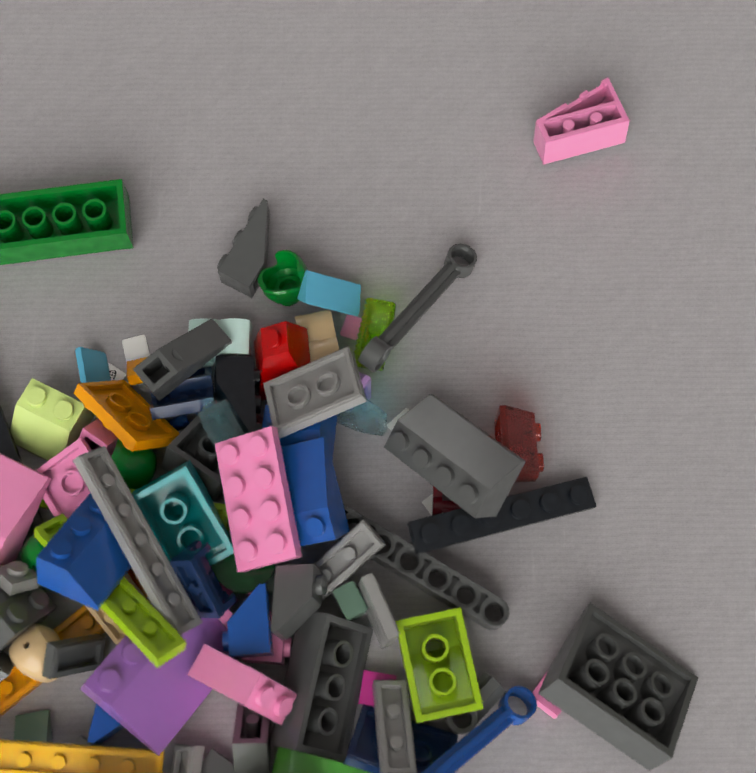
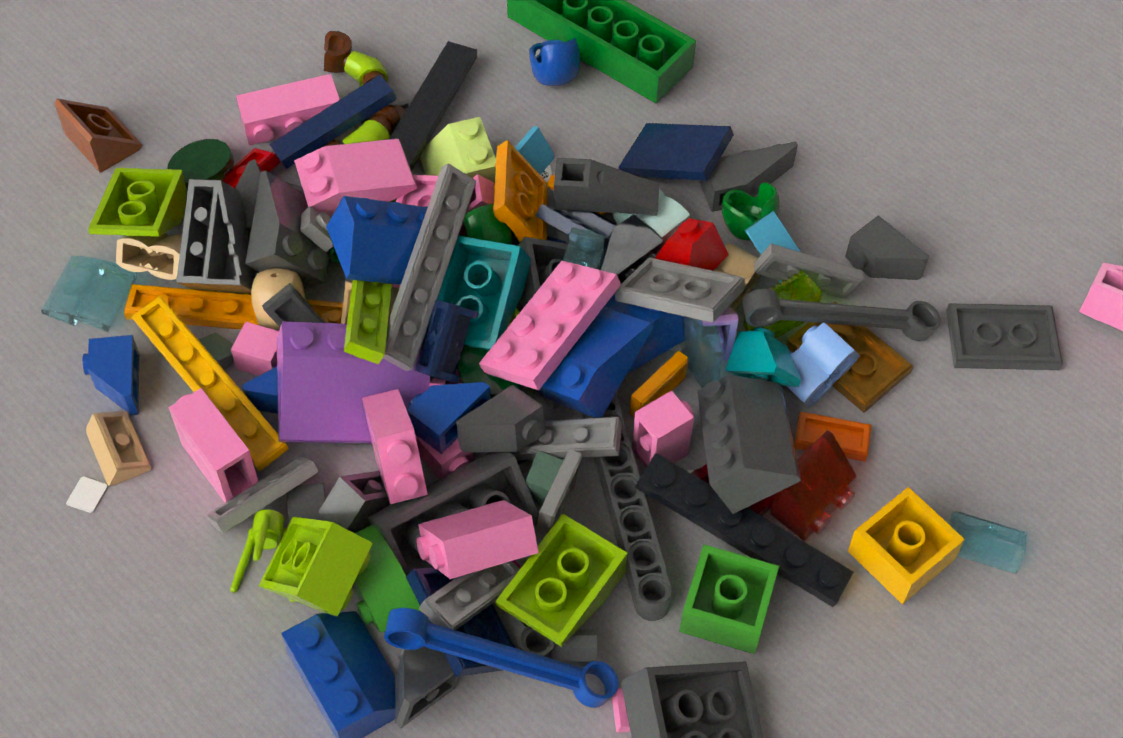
camera: 45 degrees right, 15 degrees down
none -> bright pink brick [231,322,279,376]
none -> bright pink brick [416,500,539,579]
none -> blue helmet [529,38,580,86]
none -> dark blue tile [618,123,734,181]
none -> light orange tile [629,351,688,418]
none -> bright pink brick [632,391,694,467]
none -> bright green brick [679,544,779,654]
none -> teal slope [725,327,801,387]
none -> light grey tile [754,244,863,299]
none -> pearl gold tile [786,301,913,413]
none -> light blue brick [787,323,860,408]
none -> orange tile [794,411,872,462]
none -> dark grey slope [845,215,929,280]
none -> yellow brick [847,487,965,605]
none -> dark grey tile [946,303,1063,370]
none -> clear light blue slope [949,511,1027,573]

